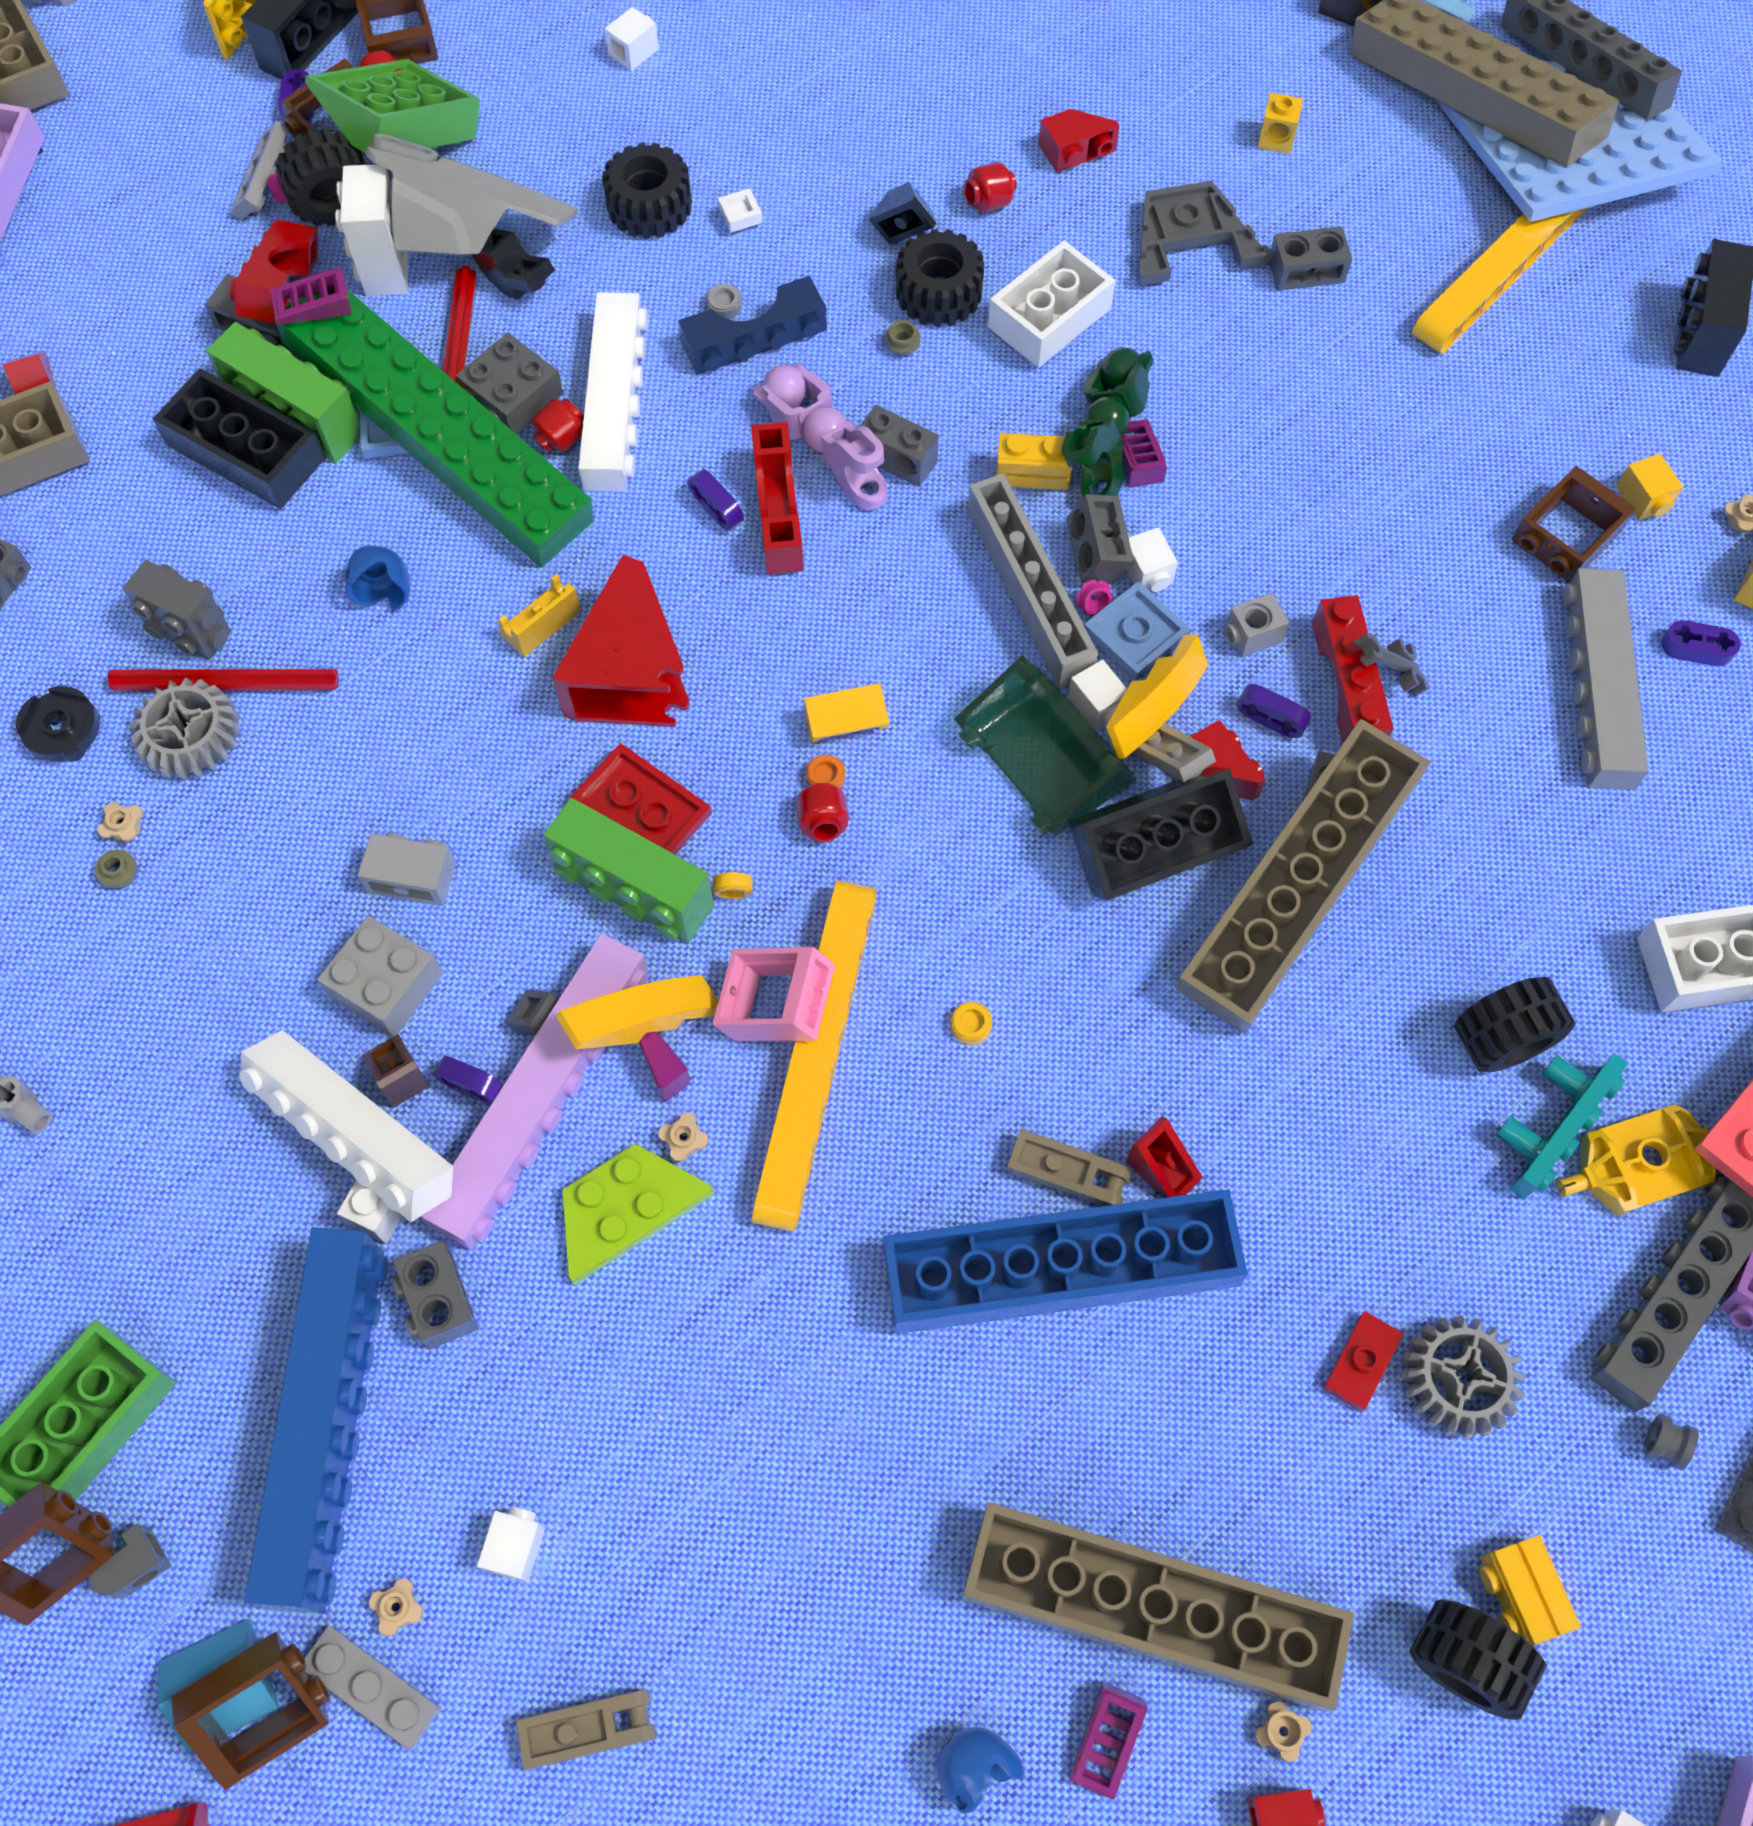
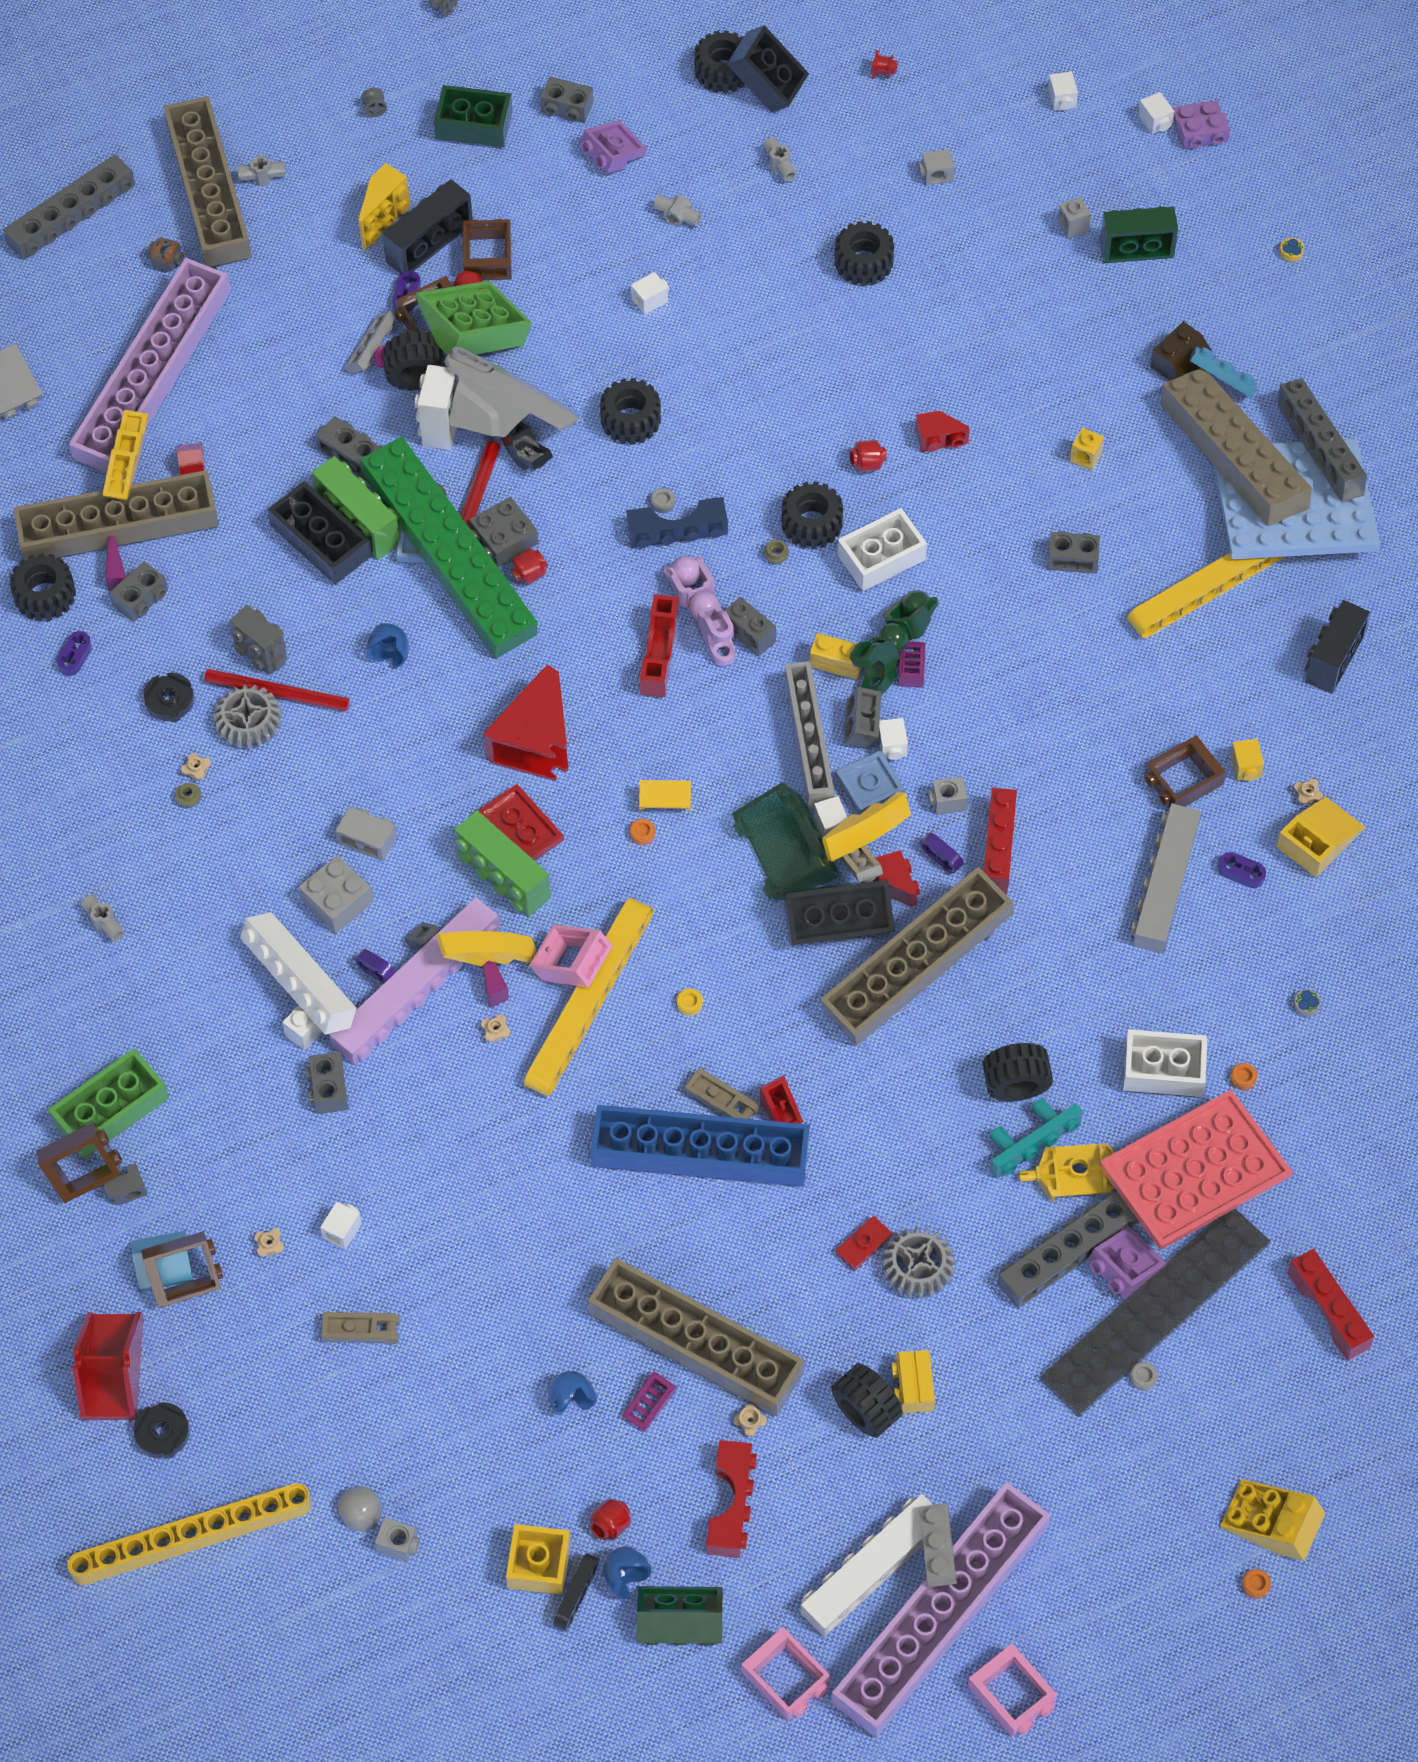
camera: 15 degrees right, 5 degrees down
red arch [230,219,318,323] -> none
blue brick [244,1227,388,1614] -> none
magenta slope [270,268,352,325] -> none
light grey plate [304,1625,442,1751] -> none
slope [362,1034,430,1108] -> none
yellow hinge [497,574,581,657] -> none
lime wing [562,1144,715,1286] -> none
white brick [579,292,648,492] -> none
dark purple beam [687,469,744,531] -> none
yellow tile [713,872,753,900] -> none
white plate [718,188,763,232] -> none
red head [795,783,850,842] -> none
black slope [868,182,937,245] -> none
dark pink plate [1076,579,1113,616] -> none
dark grey wing [1138,181,1272,286] -> none
dark grey bar [1354,633,1429,697] -> none
dark grey wheel [1643,1413,1699,1470] -> none

